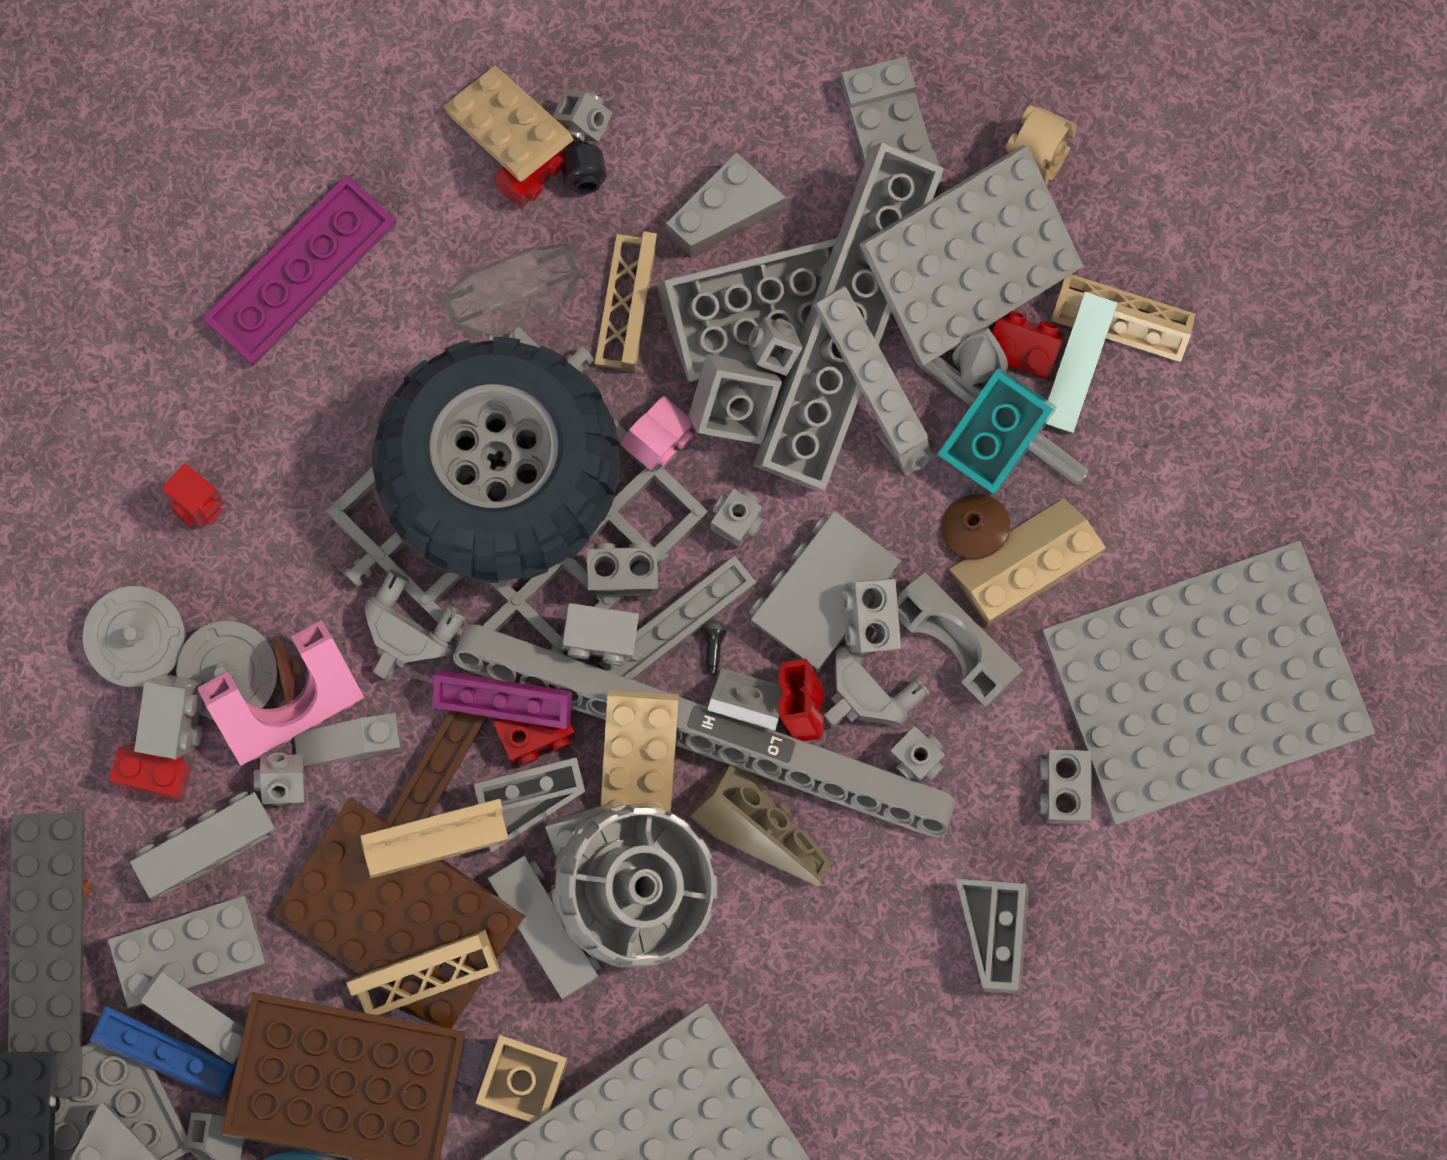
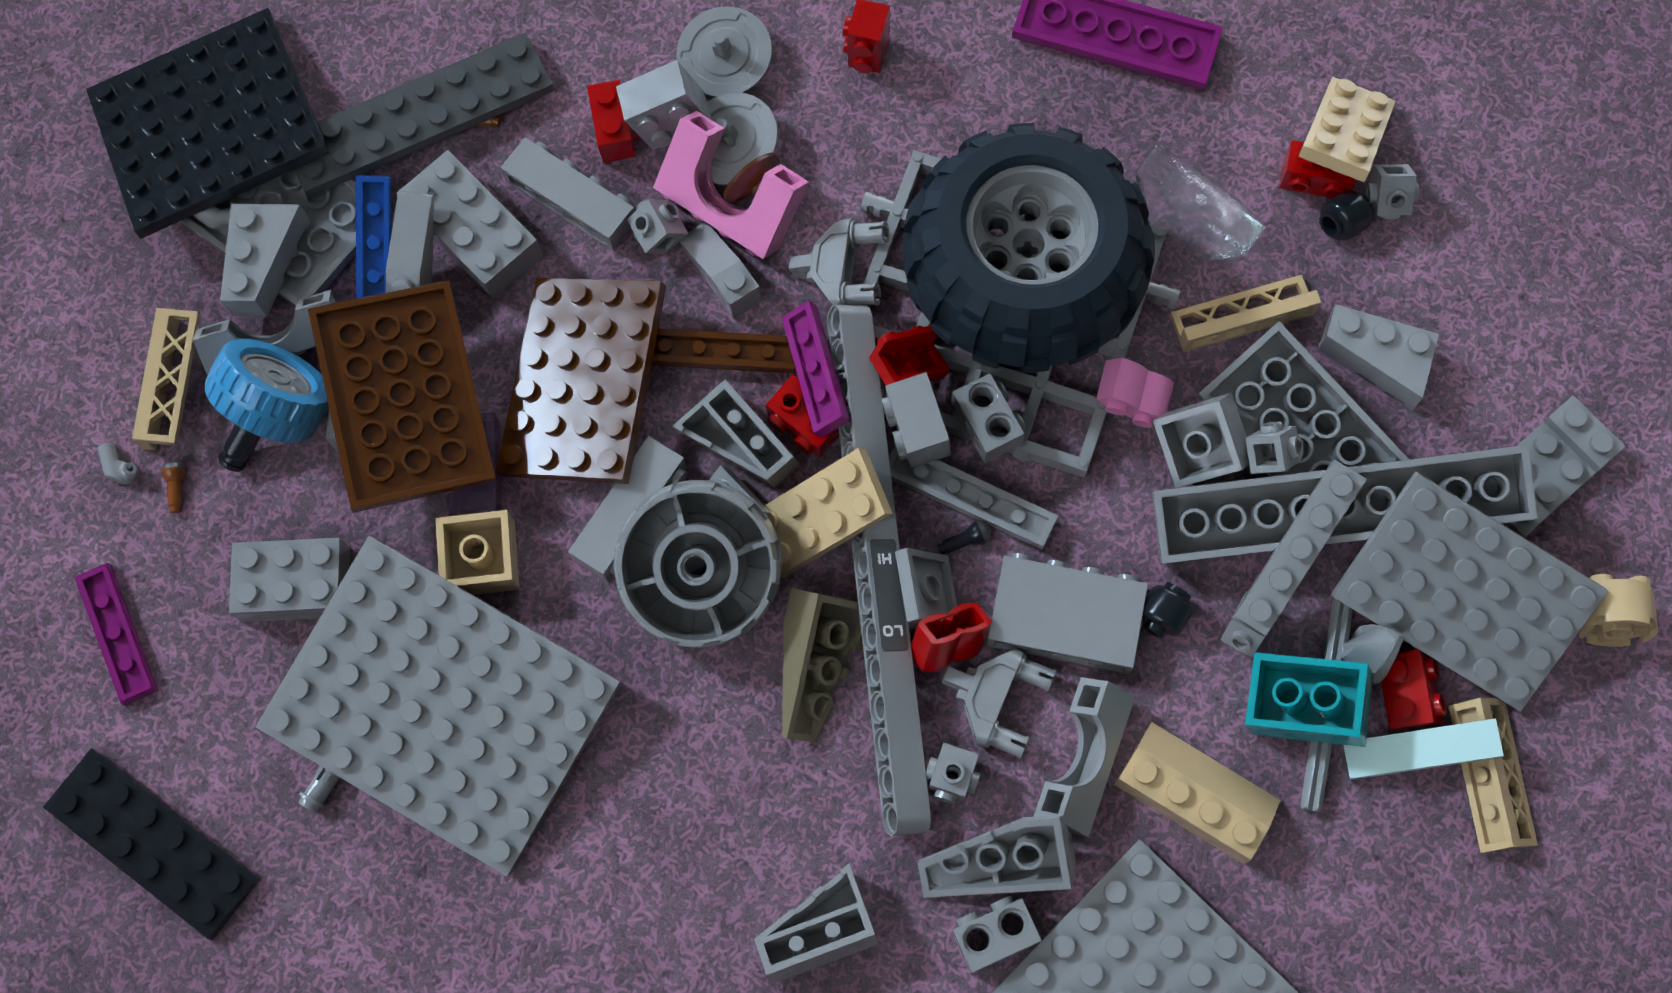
camera: 75 degrees right, 5 degrees down
tan fence [347,930,500,1015] -> none
tan fence [361,799,509,879] -> none
light grey brick [710,489,764,548] -> none
light grey brick [842,579,901,653] -> none
reddish brown dish [941,494,1010,559] -> none
none -> red bracket [869,326,950,385]
none -> light grey wedge [917,815,1077,898]
none -> black head [1142,582,1194,638]

